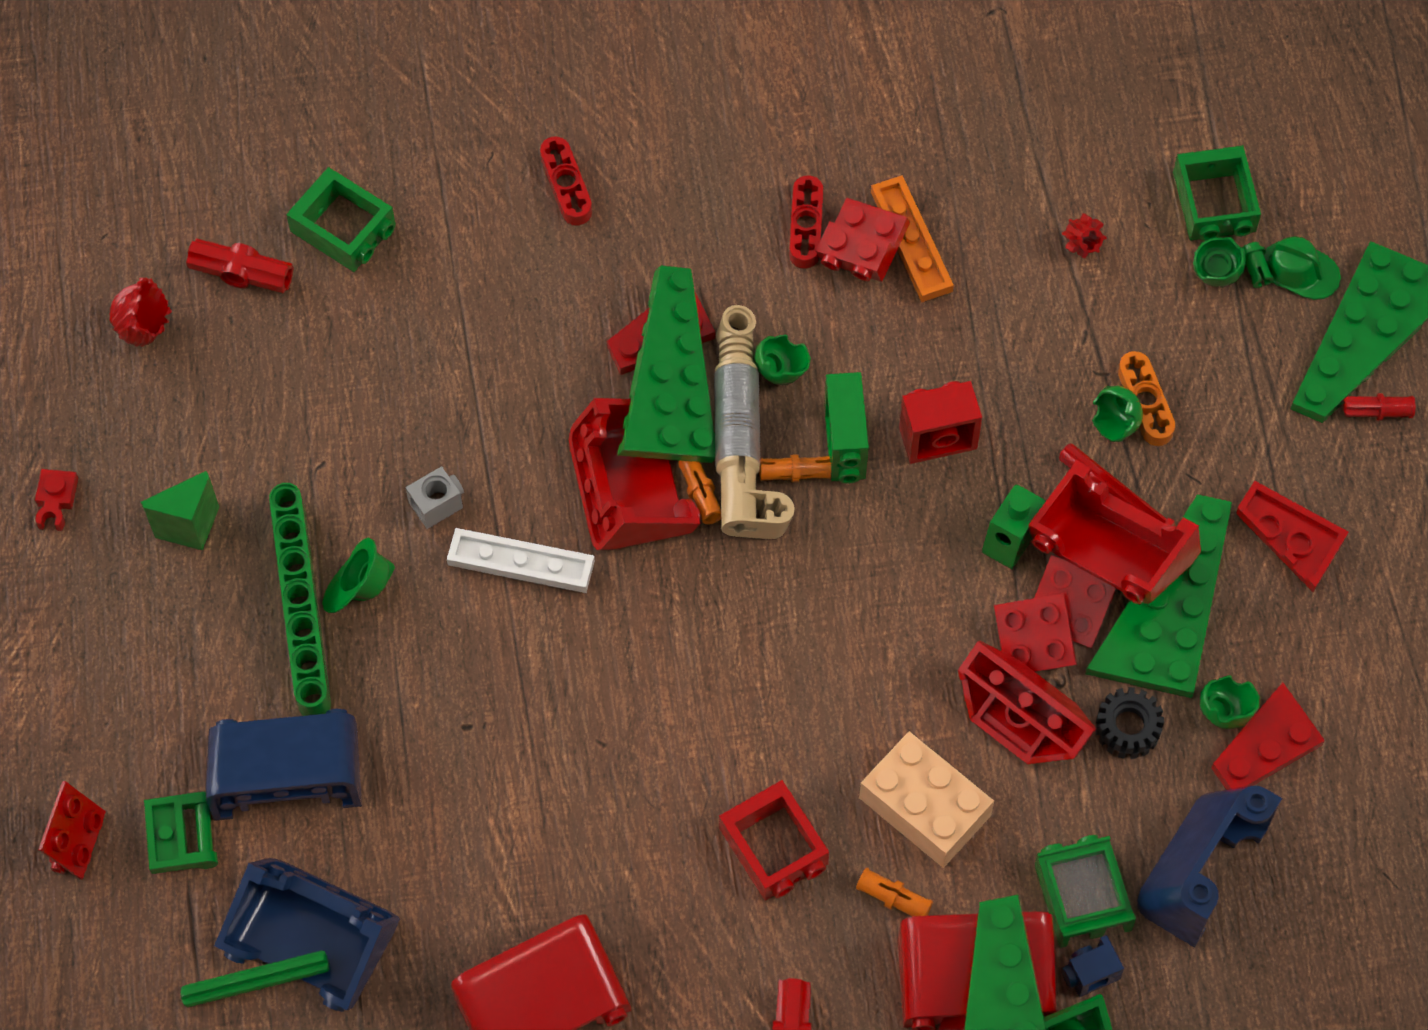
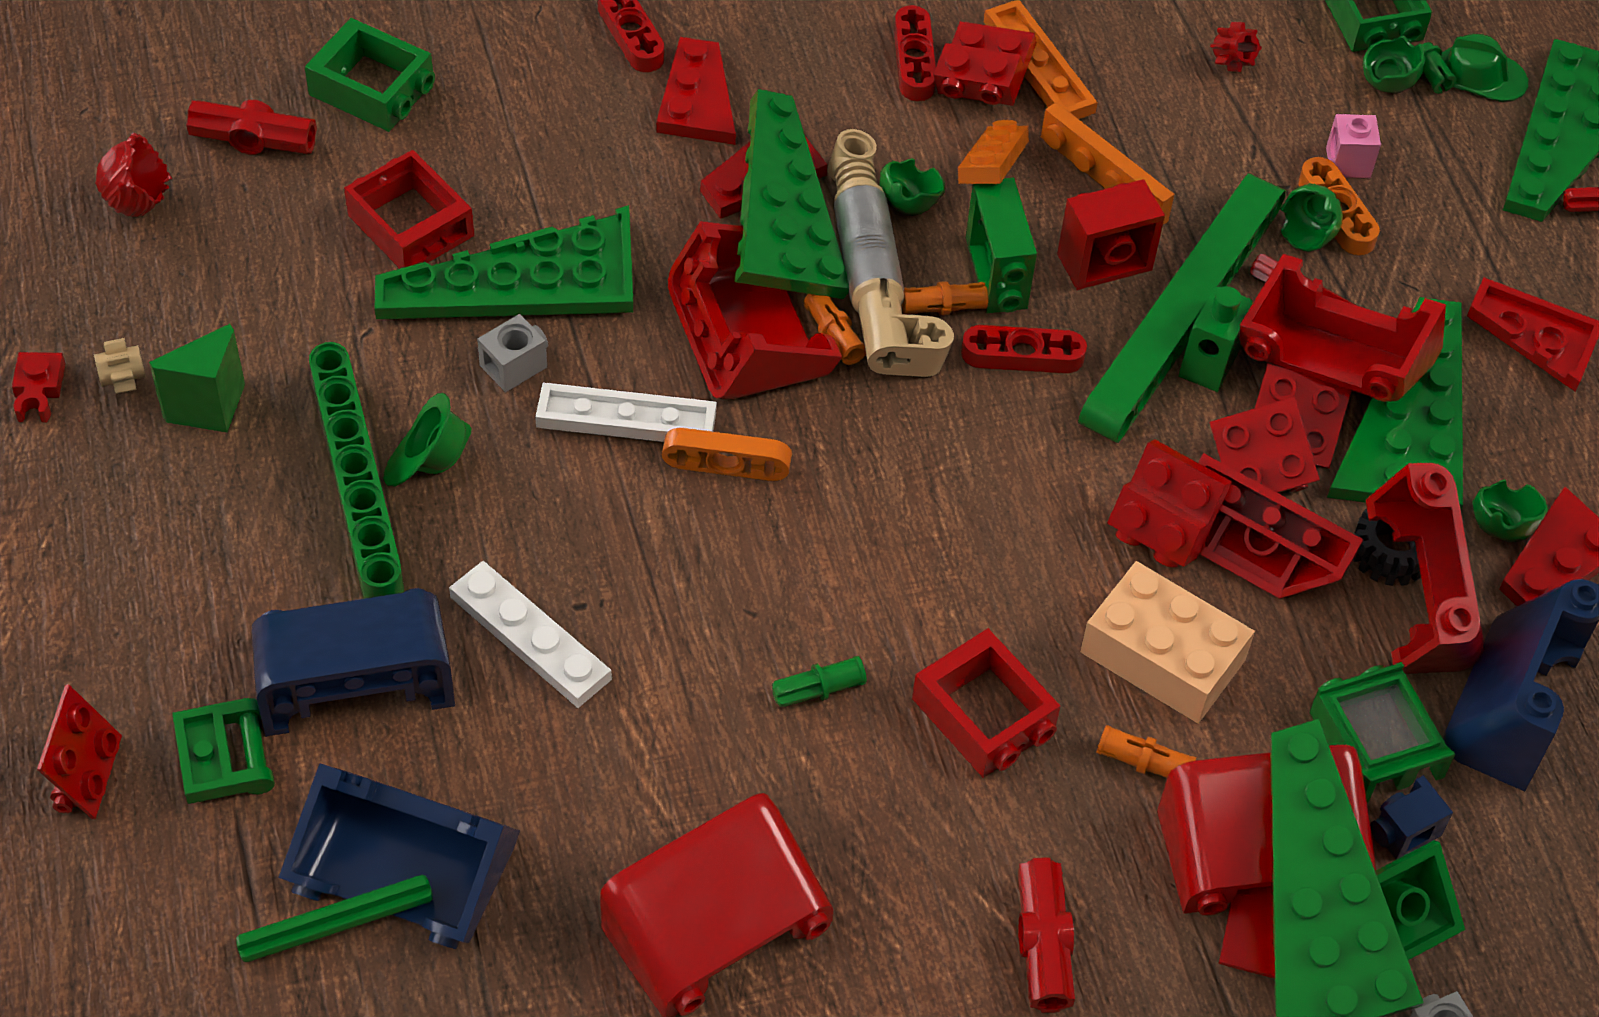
camera: 10 degrees left, 10 degrees down
none -> tan gear [94,338,146,394]
none -> red window [344,149,474,269]
none -> green wing [375,205,633,319]
none -> white plate [449,561,612,708]
none -> red wing [656,37,736,145]
none -> orange beam [662,428,792,481]
none -> green axle [772,656,867,707]
none -> orange plate [958,120,1029,184]
none -> red beam [961,325,1087,373]
none -> orange plate [1041,102,1175,225]
none -> green beam [1078,173,1287,443]
none -> red plate [1107,439,1232,568]
none -> bright pink brick [1326,114,1381,178]
none -> red windscreen [1365,463,1484,674]

